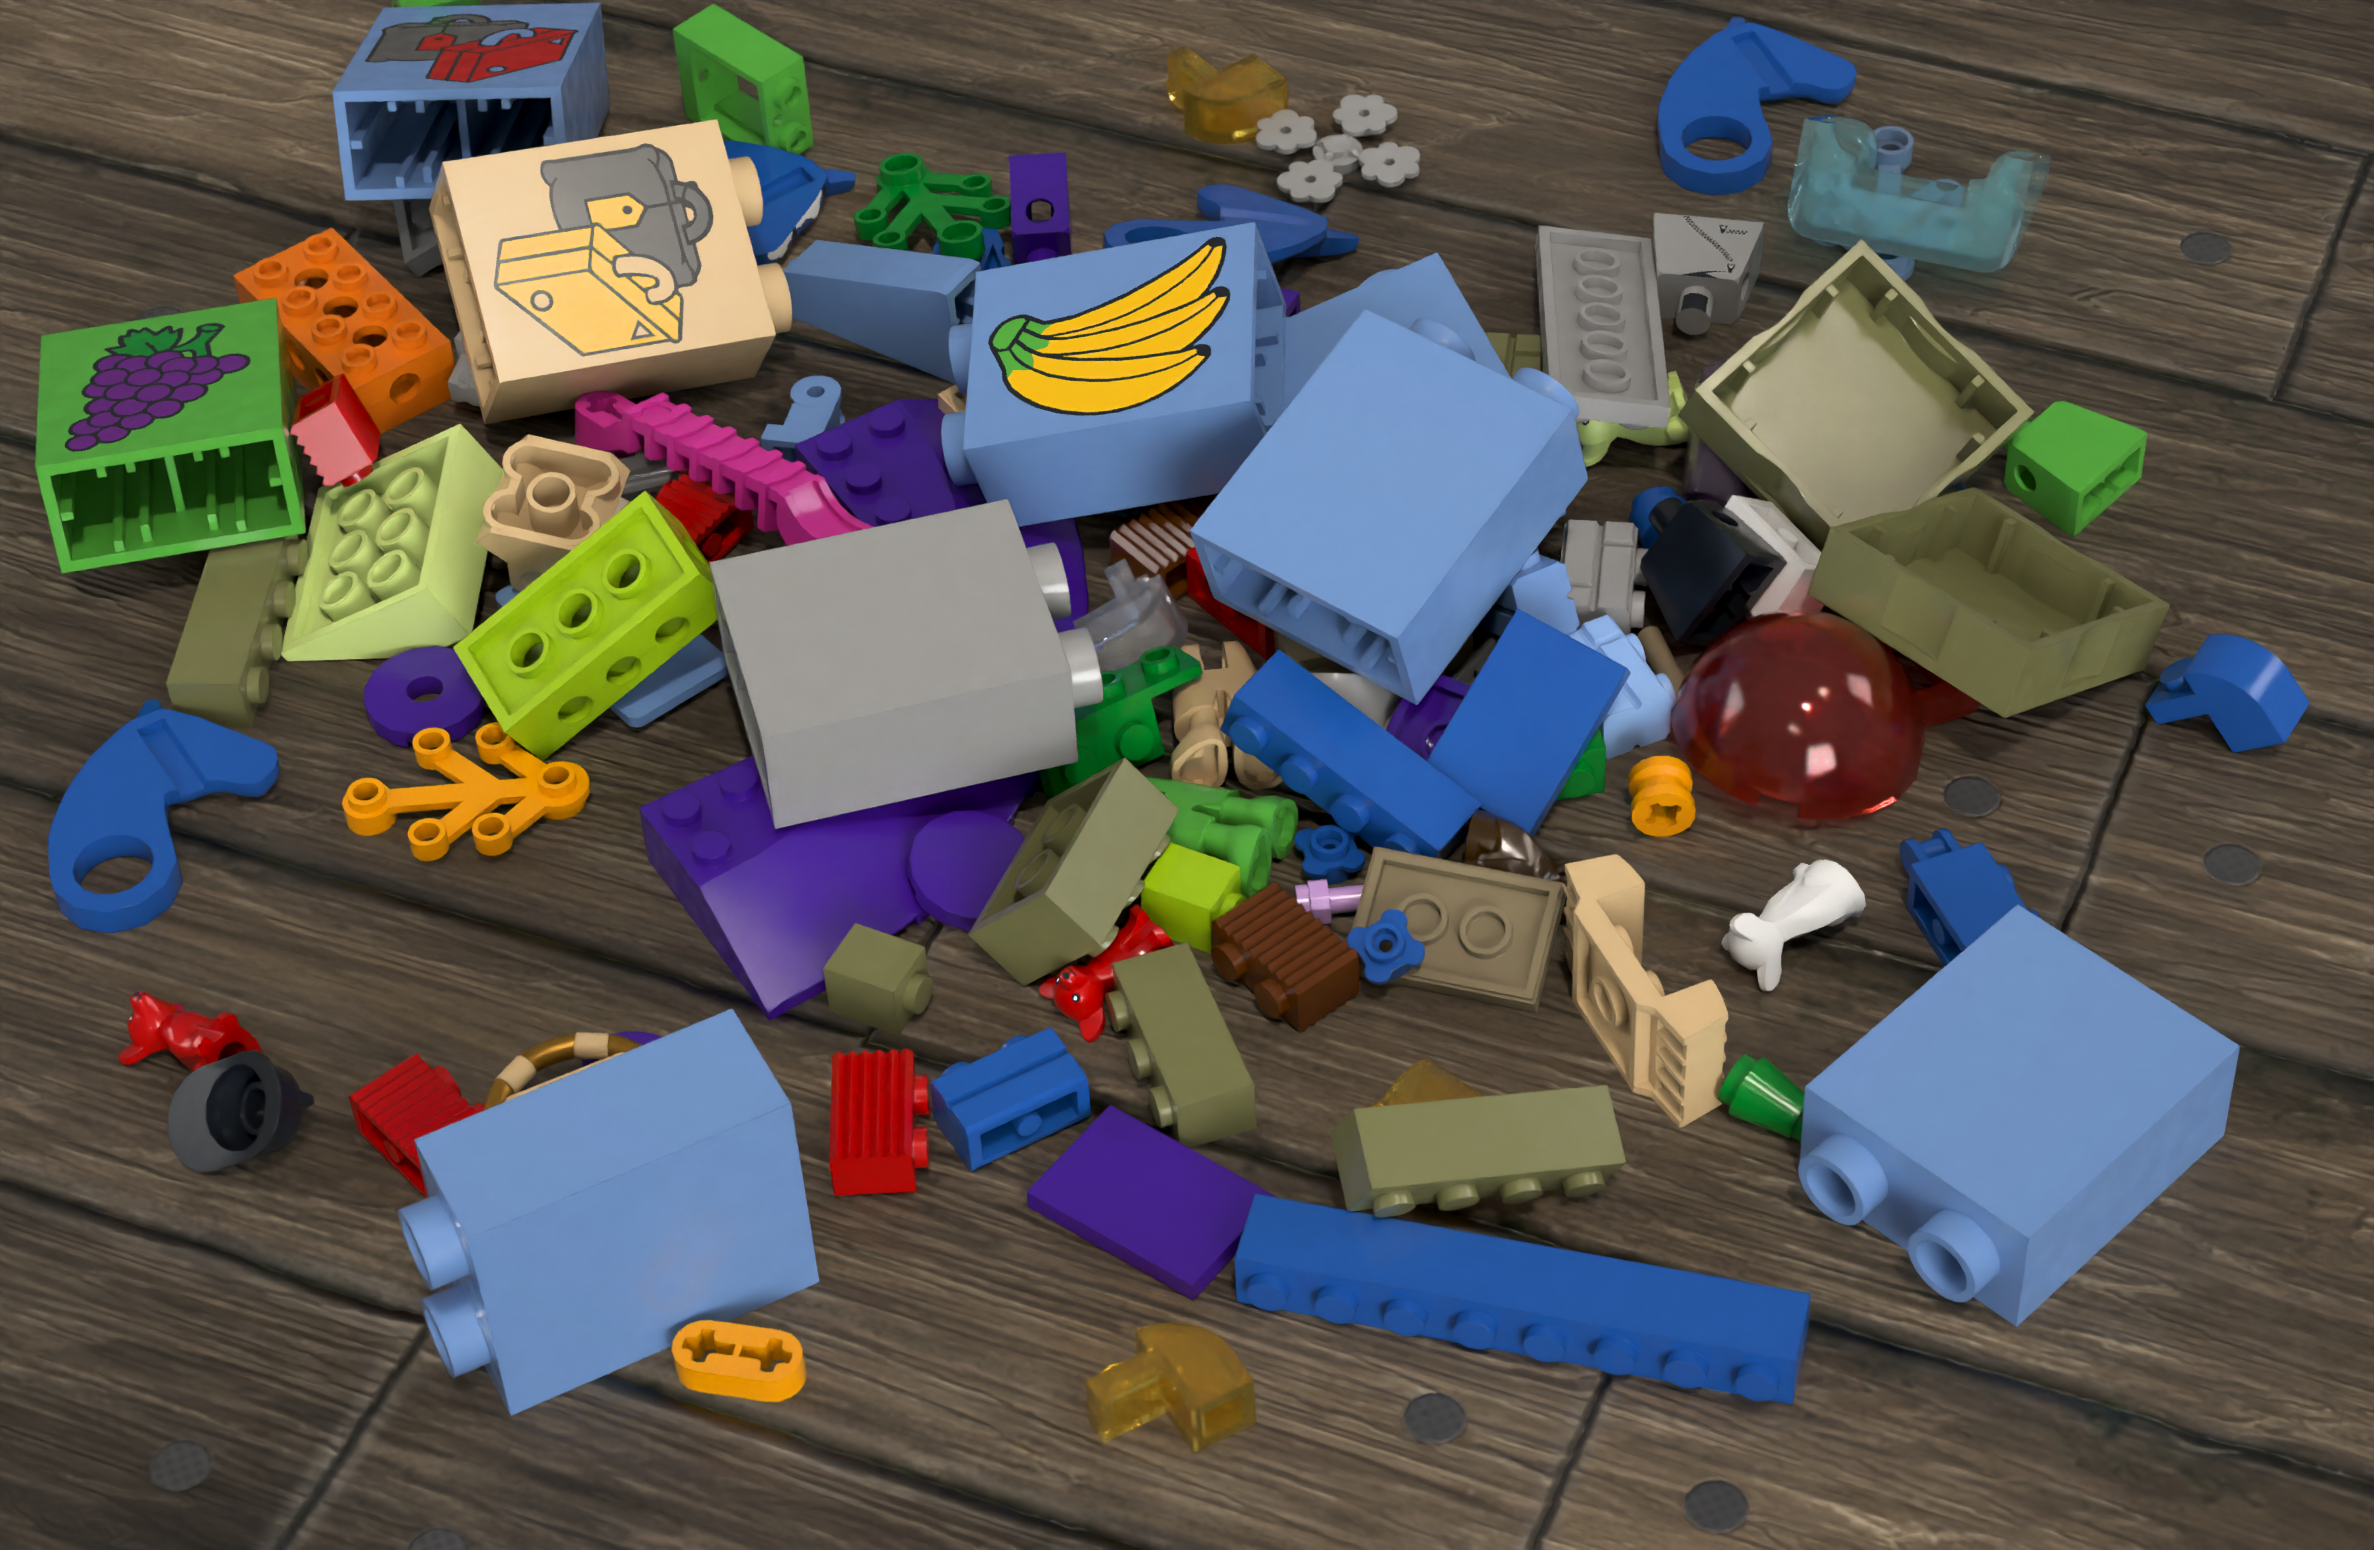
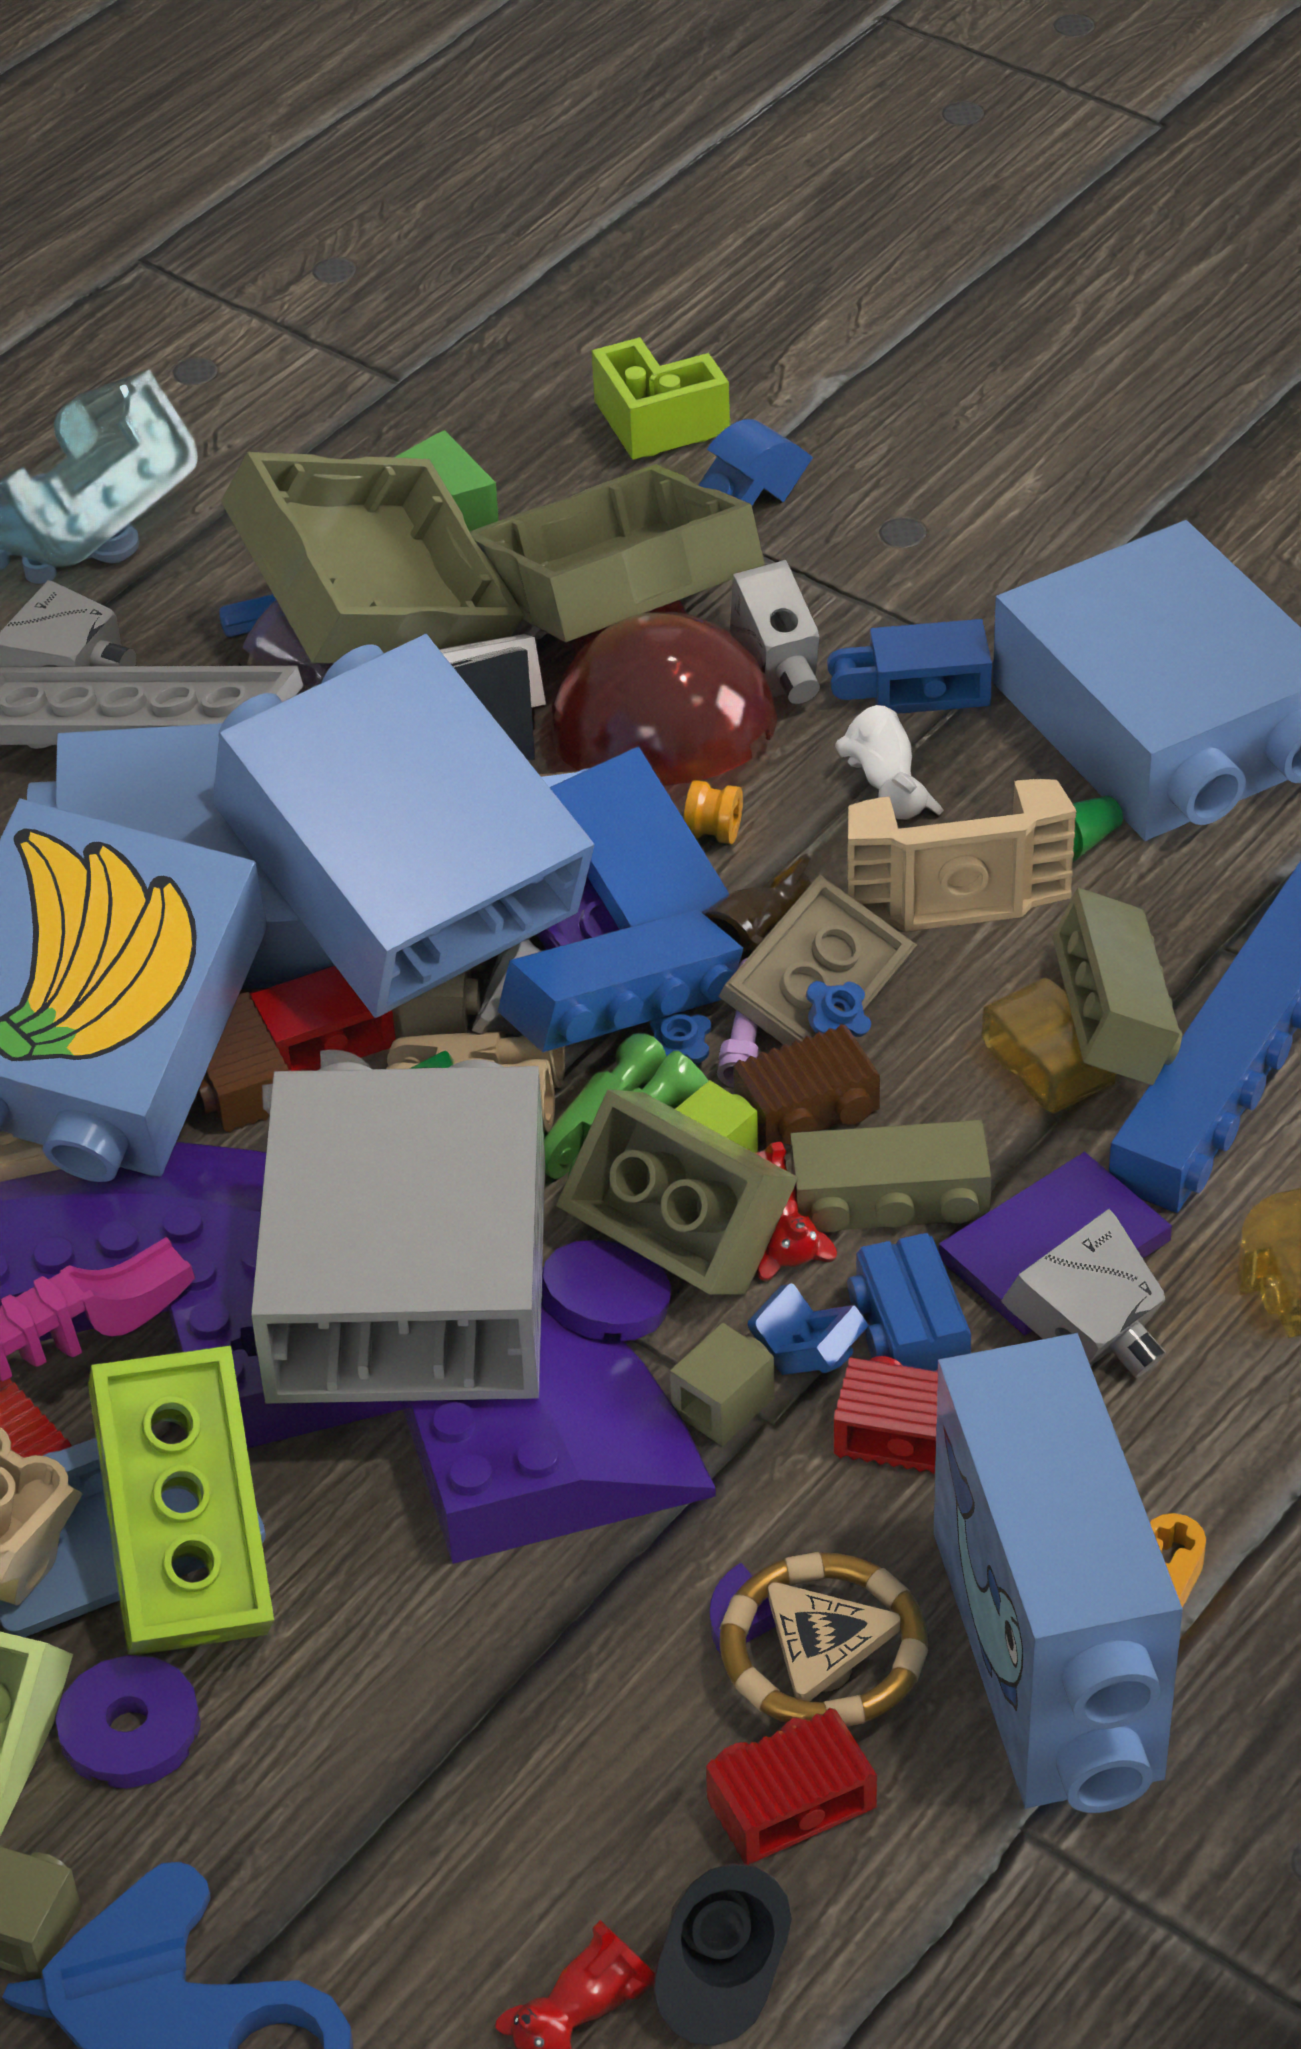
camera: 75 degrees left, 0 degrees up
light orange plant [342,722,591,861] -> none
none -> lime brick [591,337,730,460]
none -> light grey torso [729,560,820,704]
none -> blue bracket [748,1284,869,1375]
none -> light grey torso [1001,1209,1166,1379]

